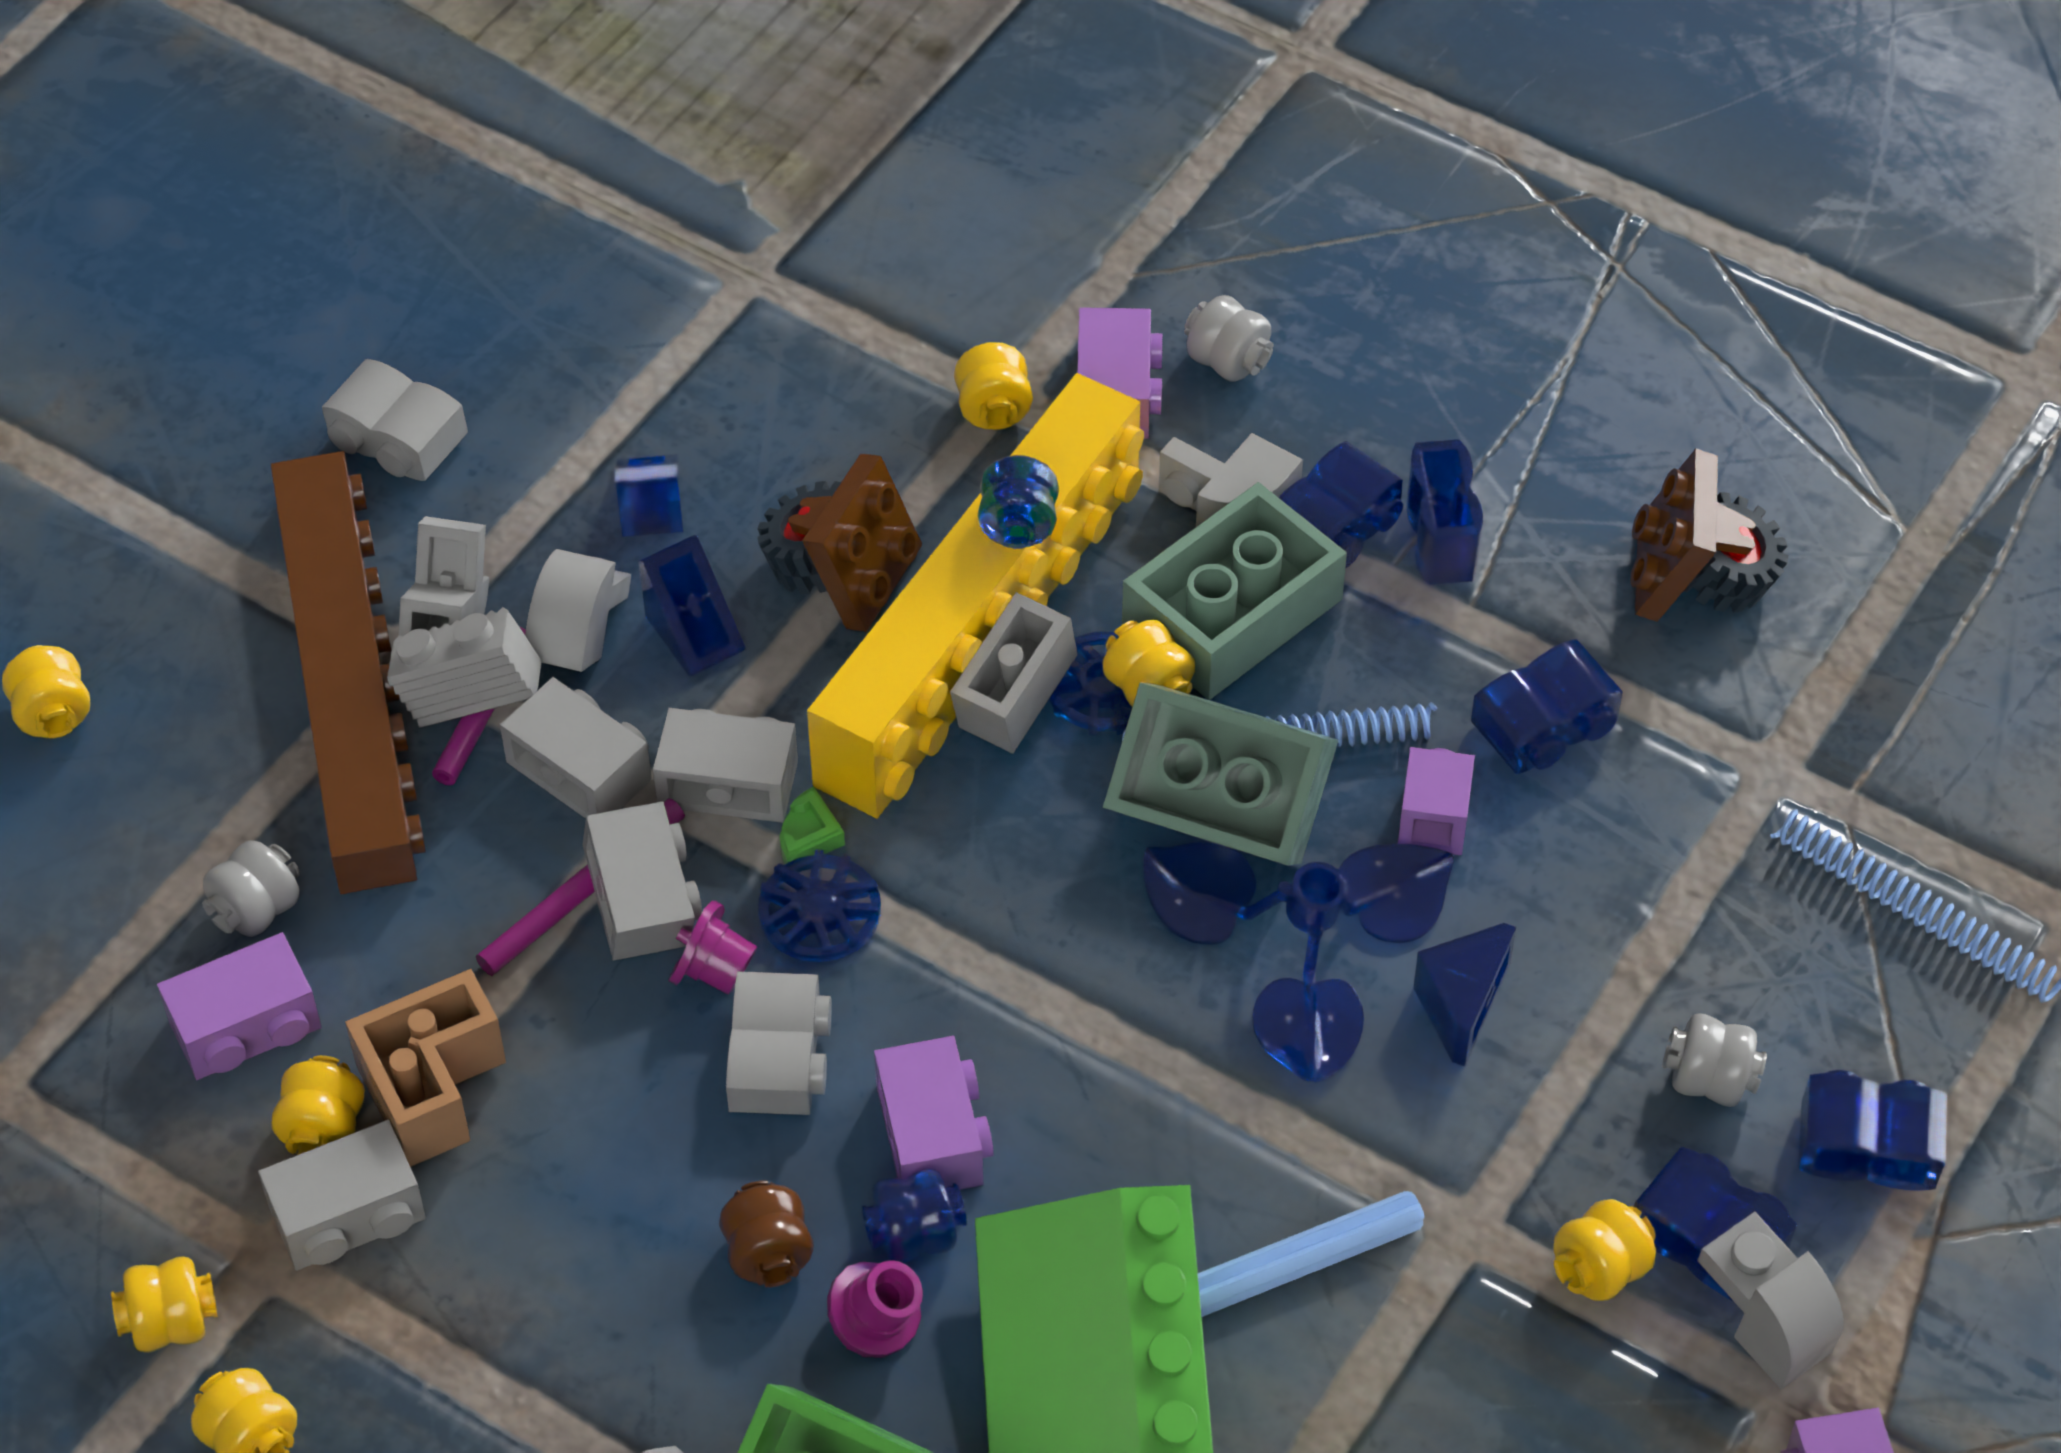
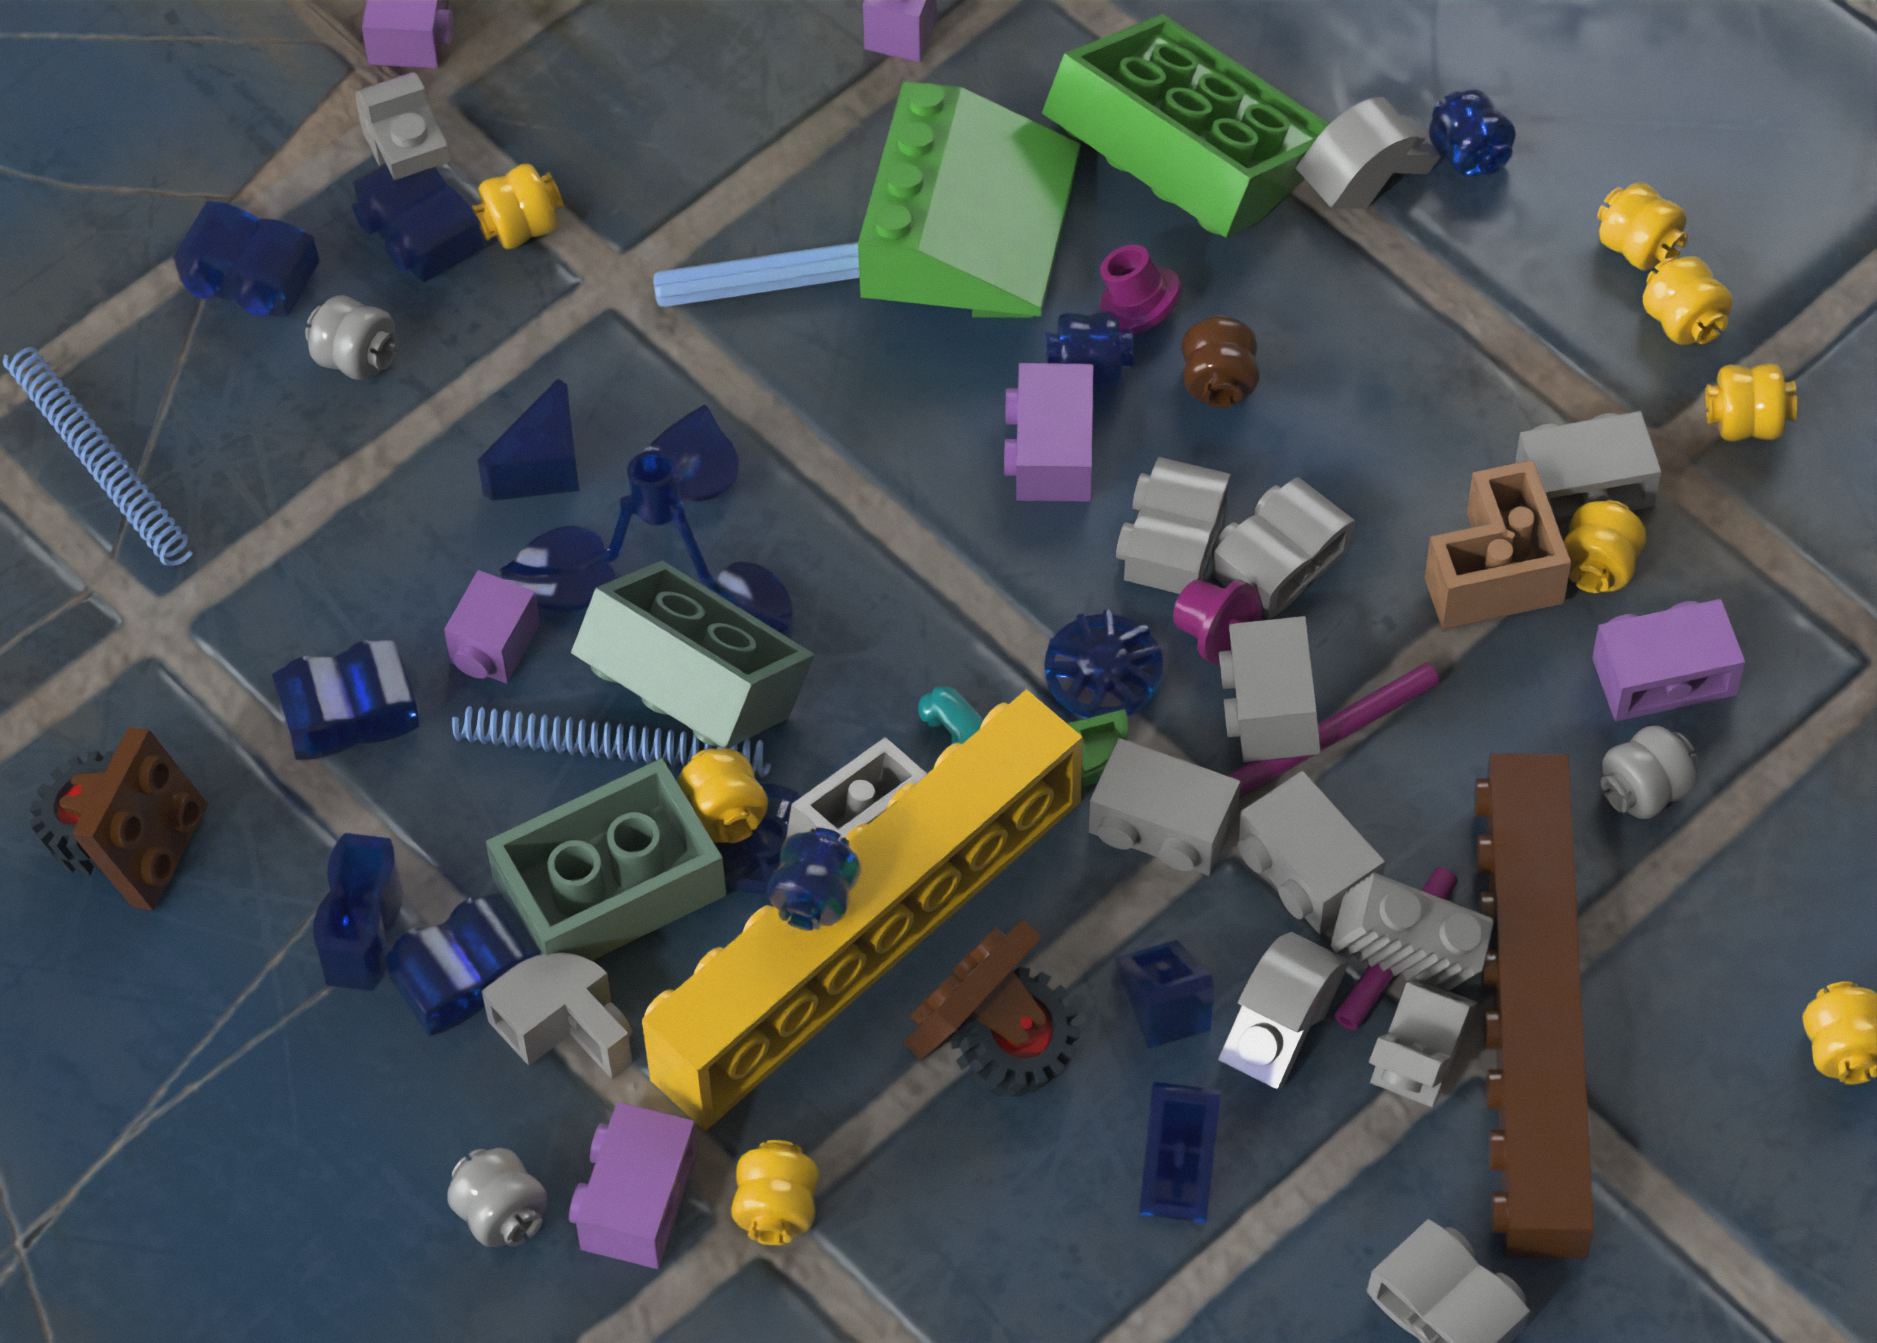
camera: 165 degrees left, 5 degrees up
none -> teal arm [918,686,983,745]
none -> light grey brick [1212,477,1355,620]

